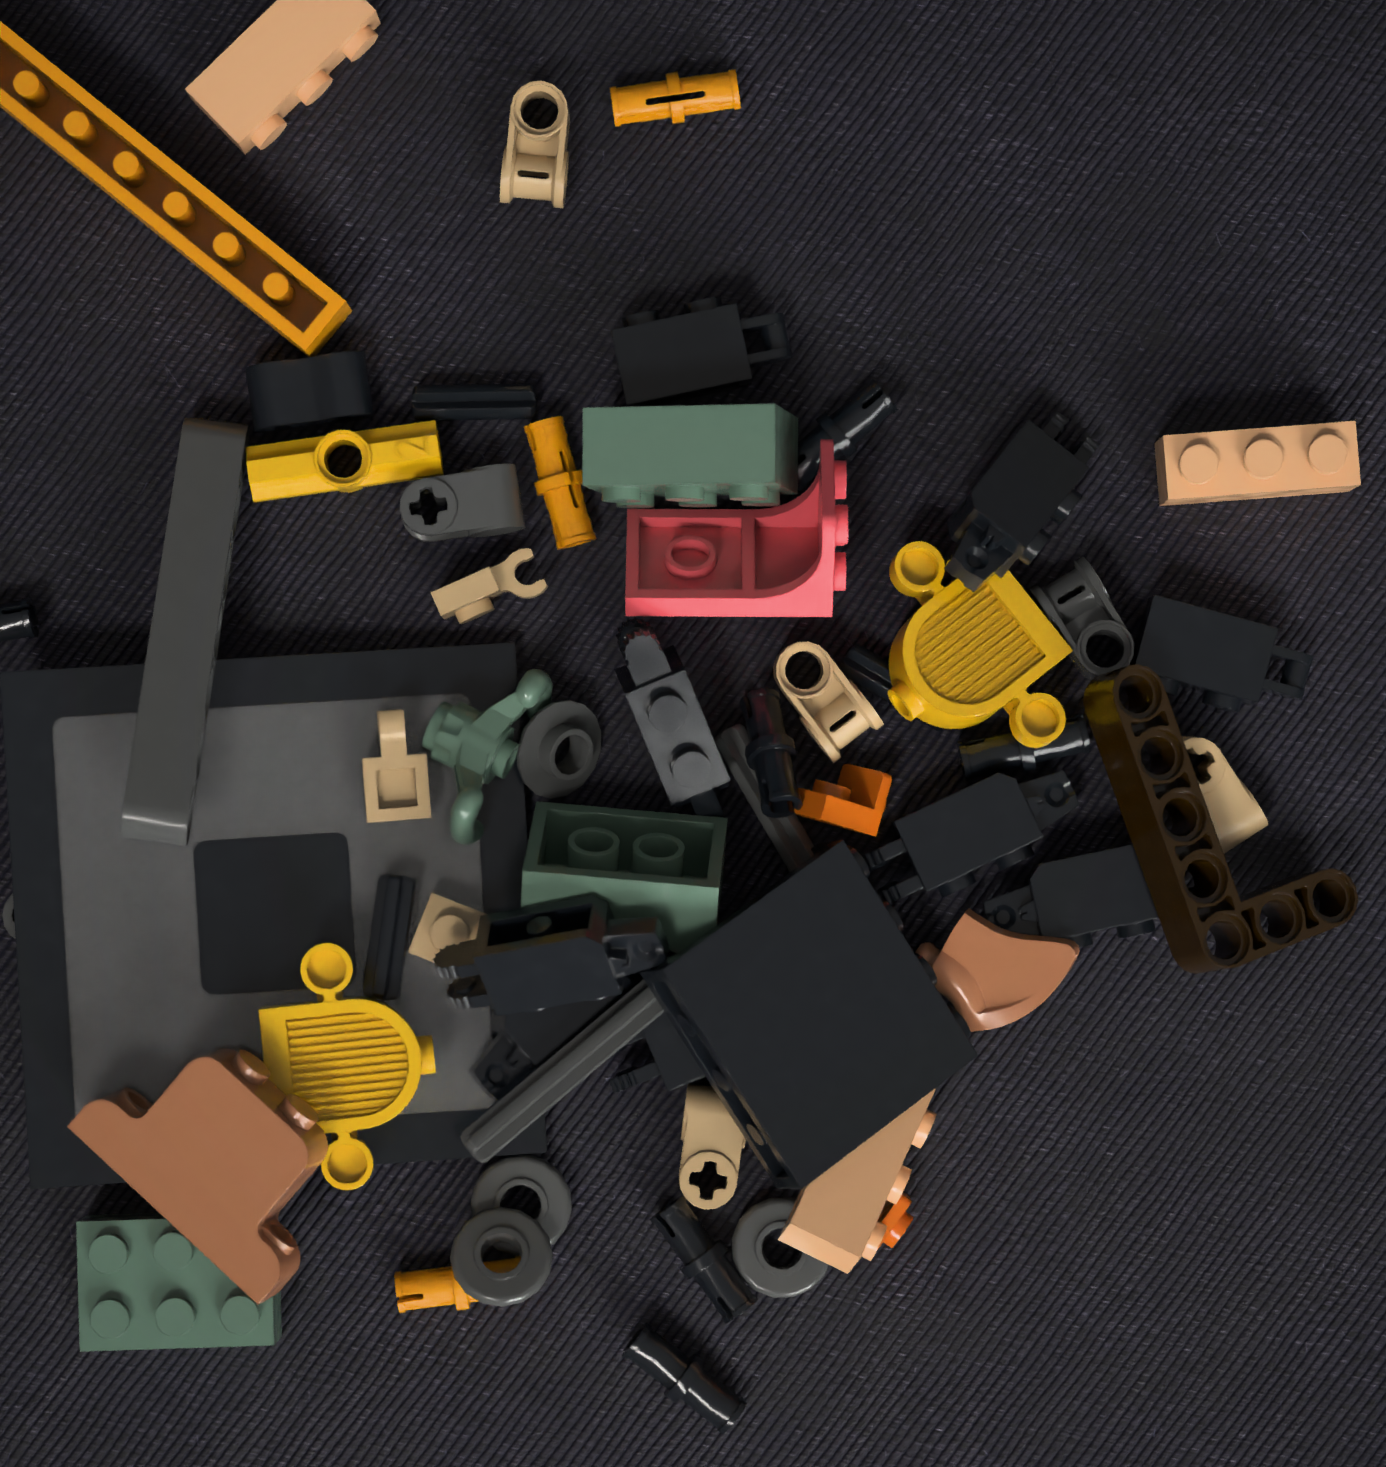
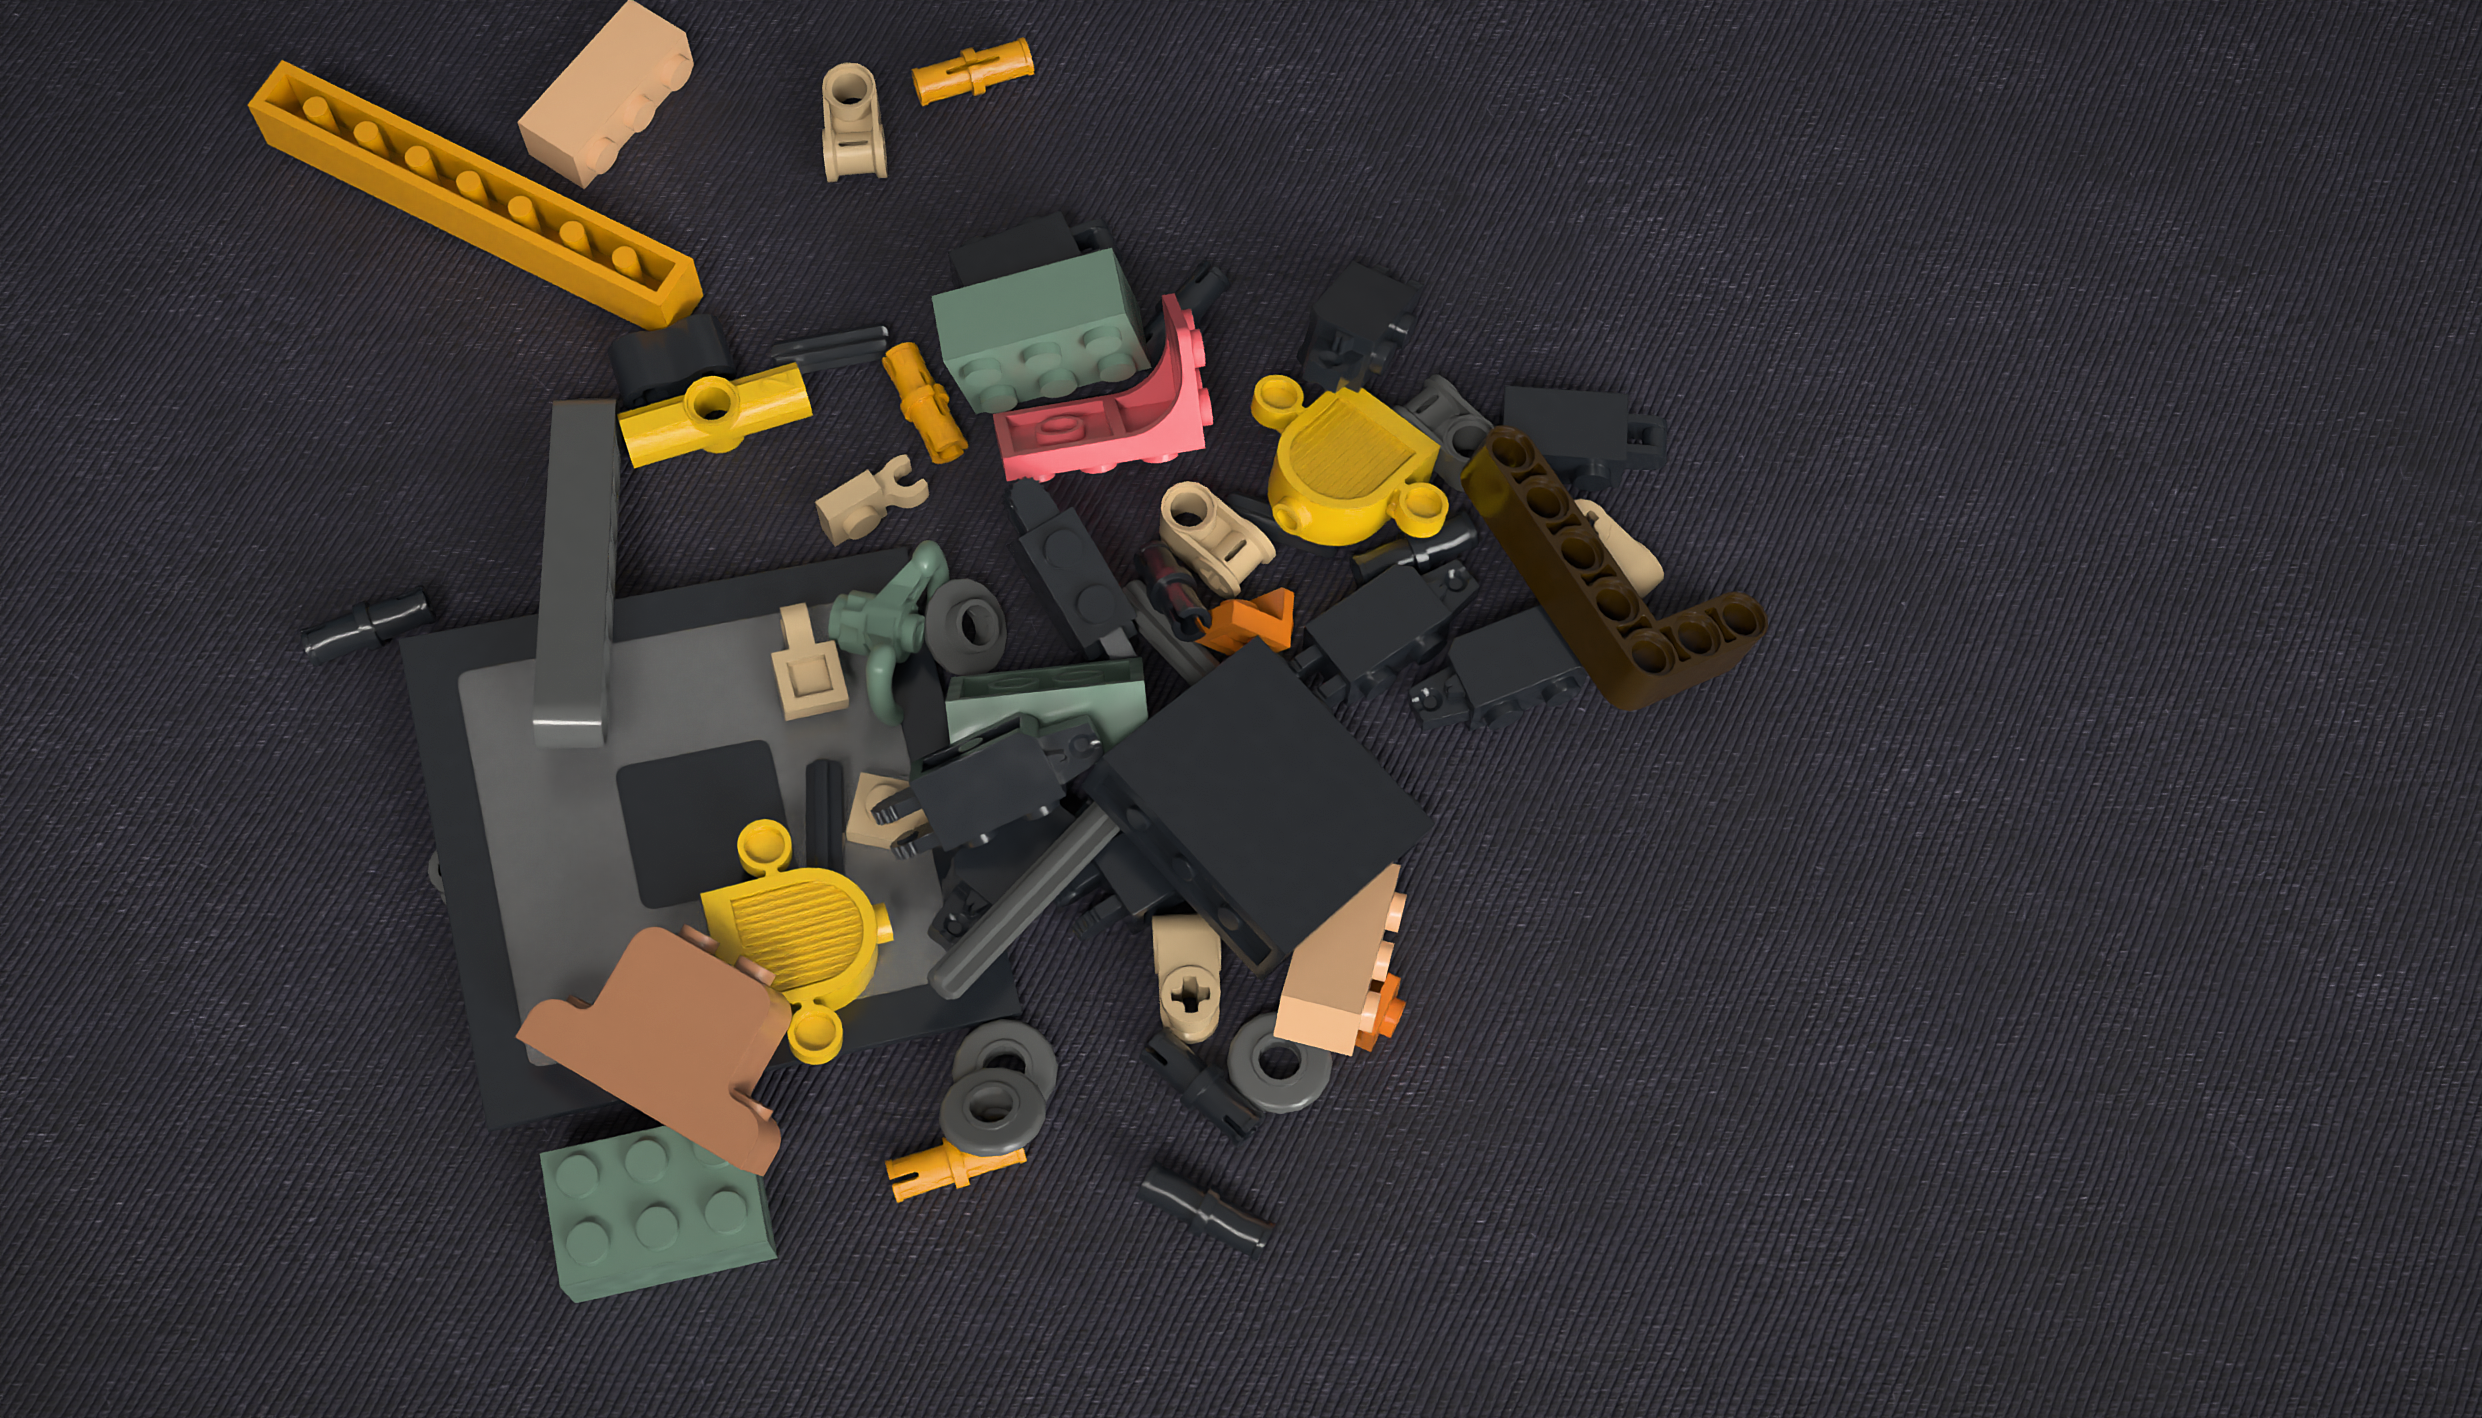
camera: 15 degrees left, 20 degrees down
dark grey piece [400,464,525,542] -> none
nougat arm [915,909,1080,1032] -> none
light nougat brick [1154,421,1361,506] -> none

